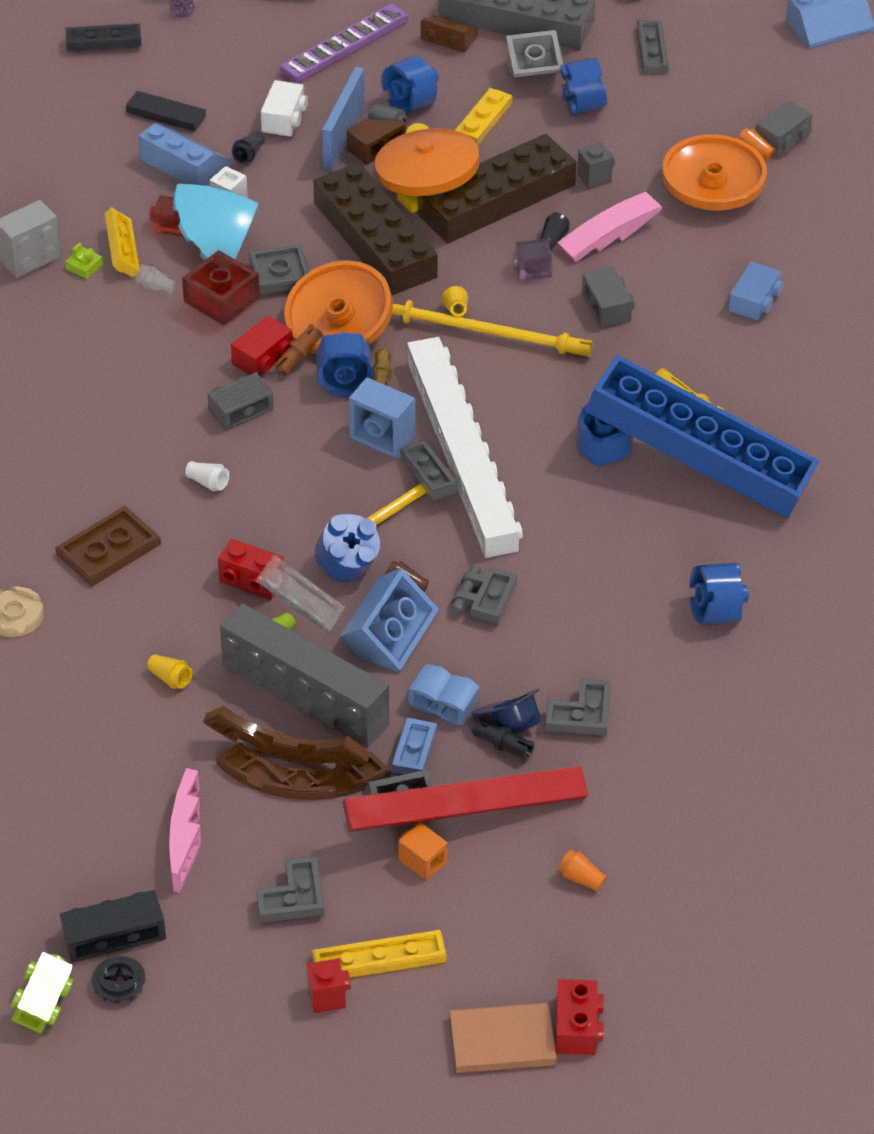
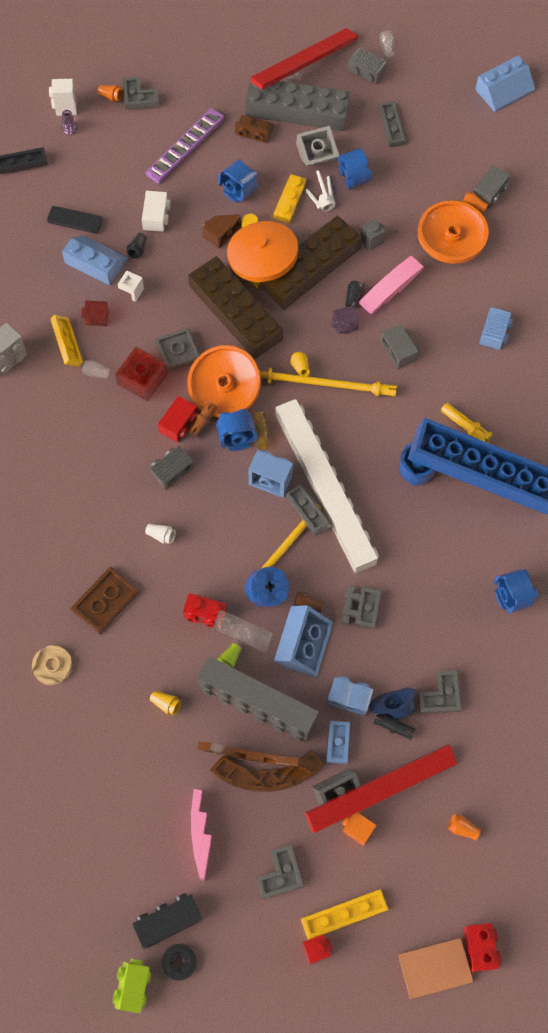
camera: 10 degrees left, 20 degrees up
lime tile [65,243,103,279] -> none
medium azure brick [173,184,259,275] -> none
medium blue tile [322,67,365,172] -> none
dark grey brick [368,104,408,126] -> none
none -> white plant [306,170,336,212]

